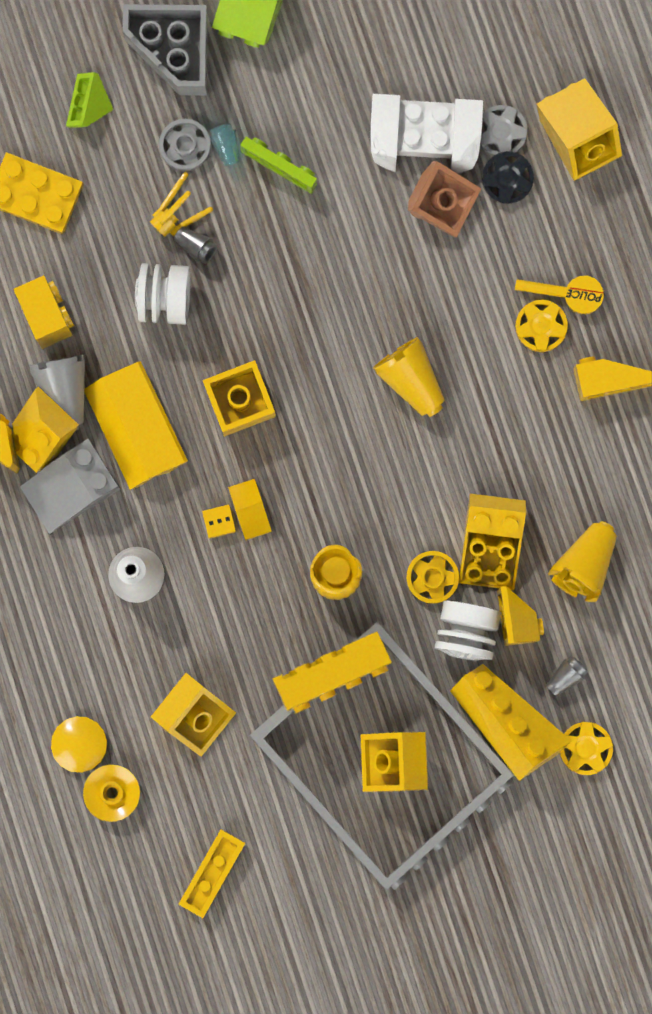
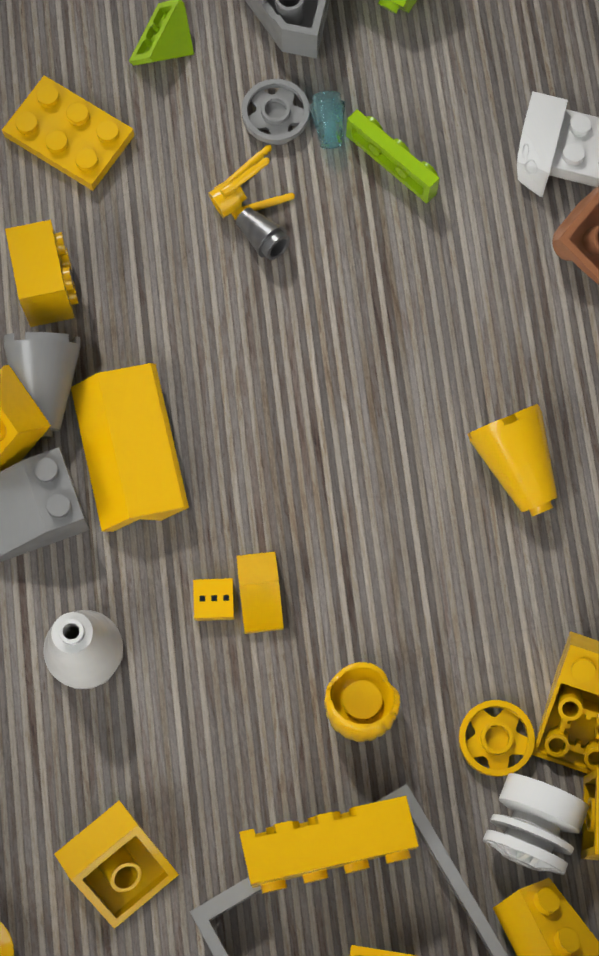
camera: 10 degrees right, 10 degrees down
white wheel [135,263,190,325] -> none
yellow brick [202,360,276,437] -> none

